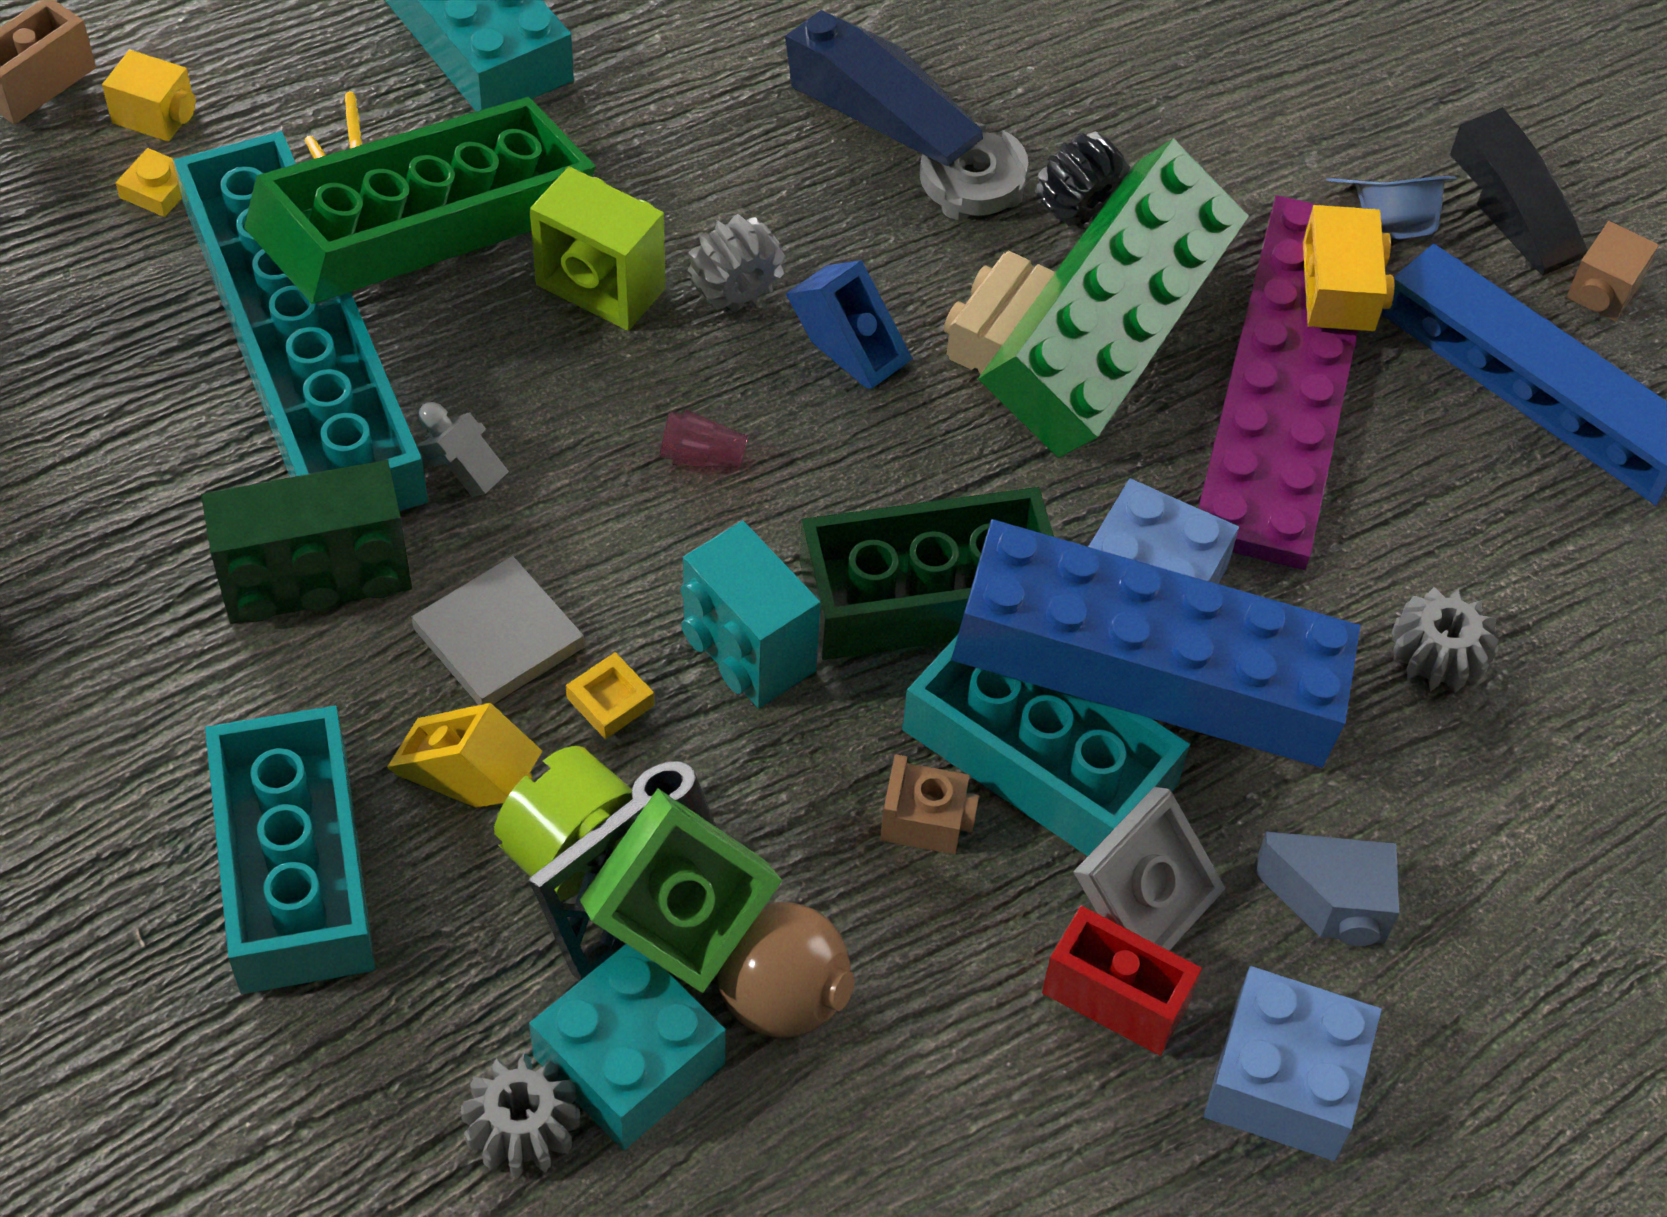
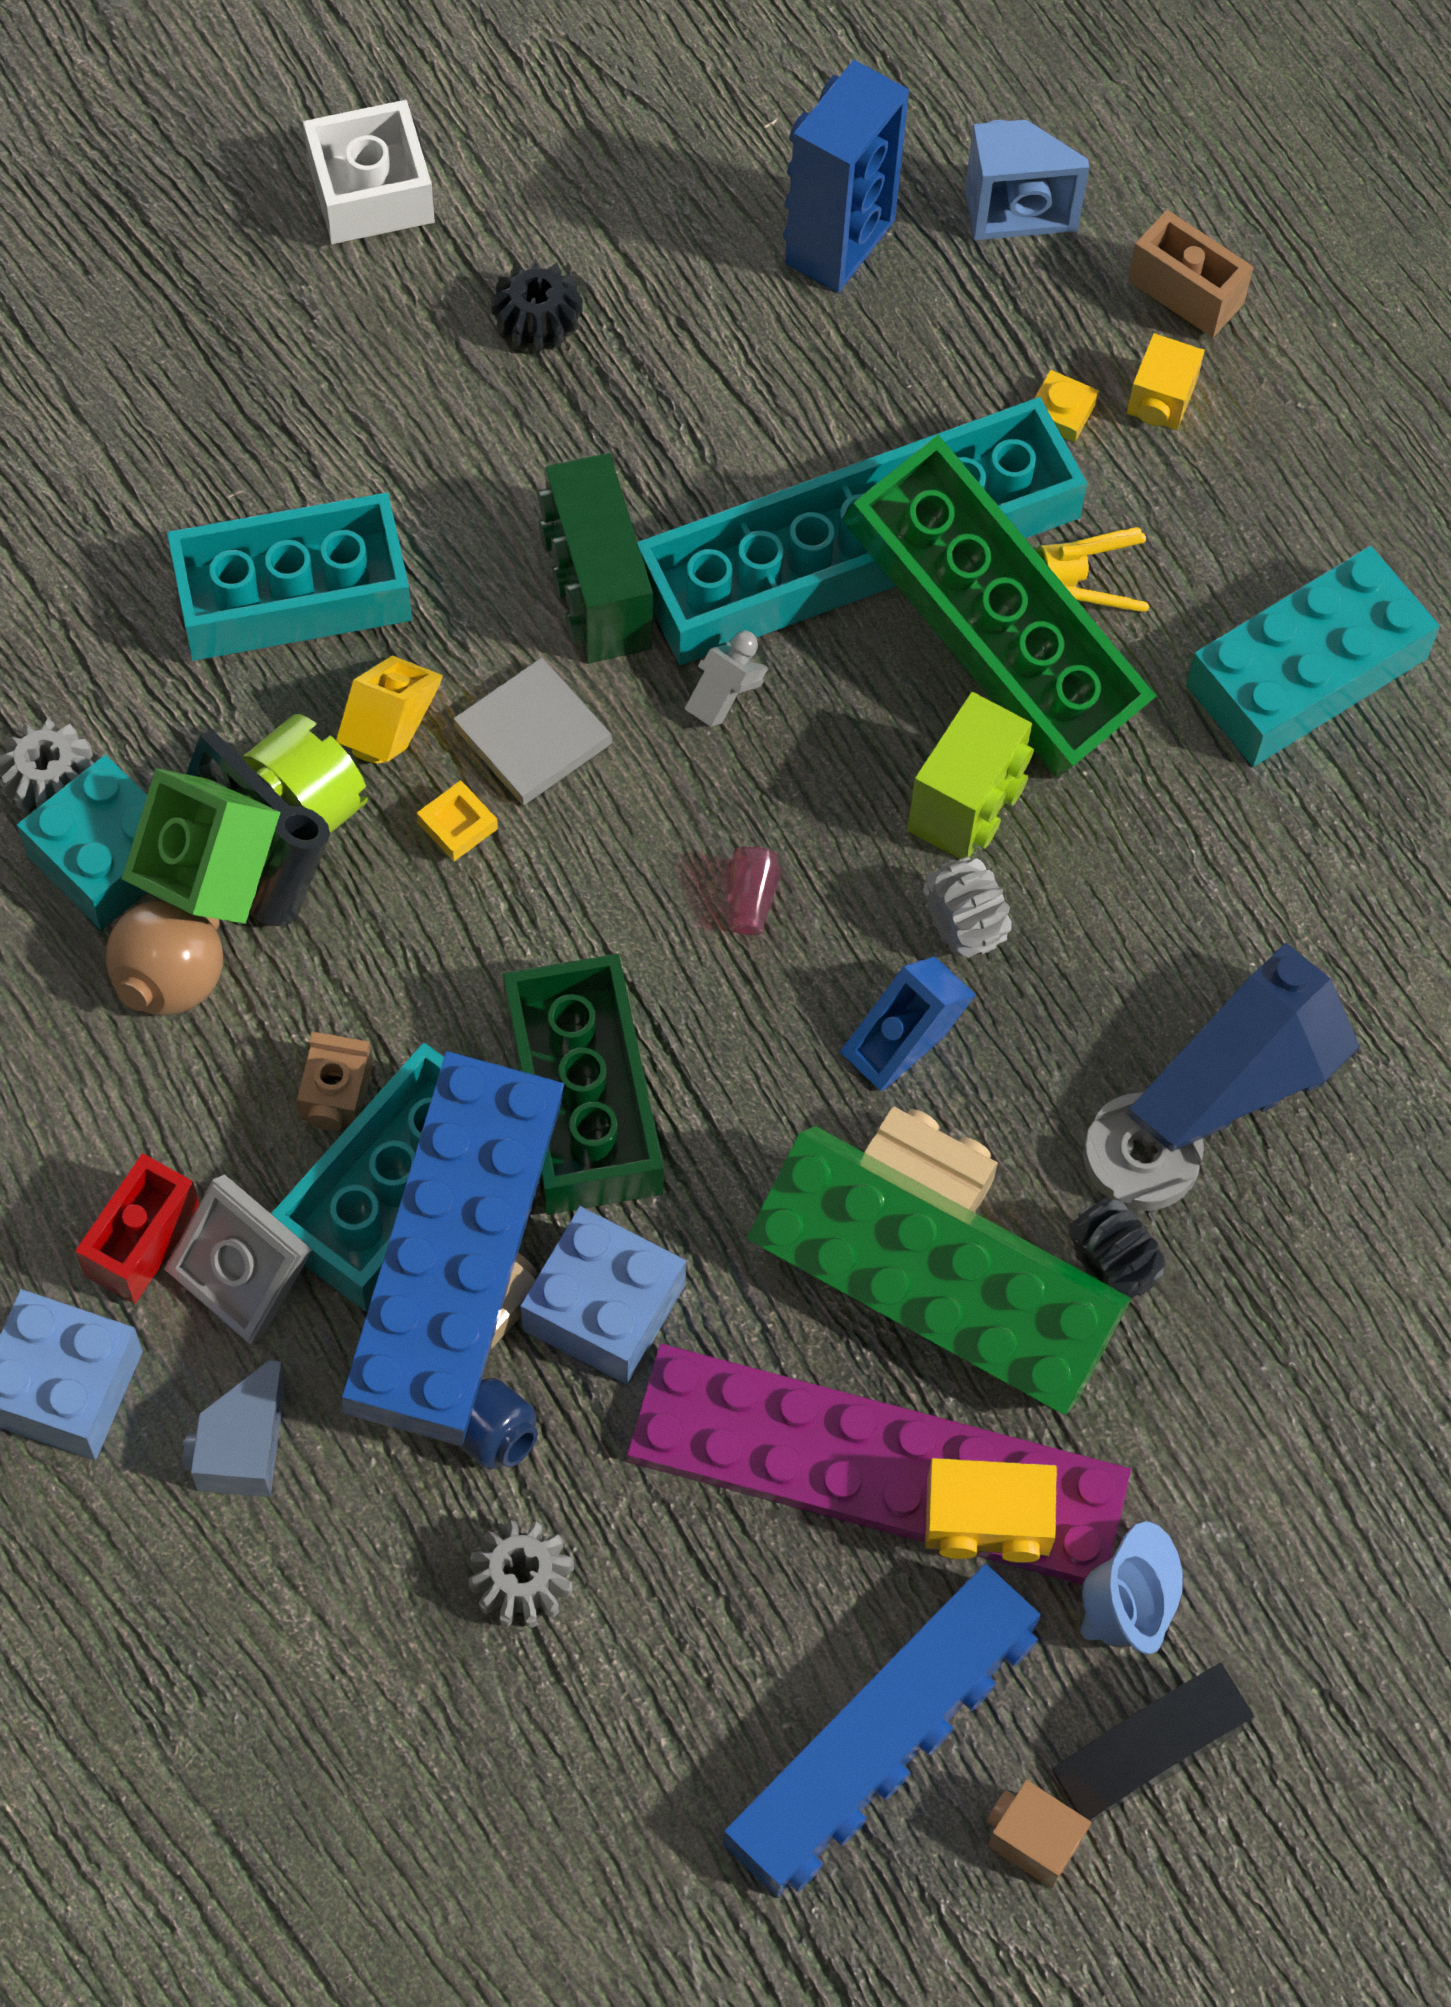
camera: 90 degrees right, 10 degrees up
teal brick [680,520,821,709] -> none

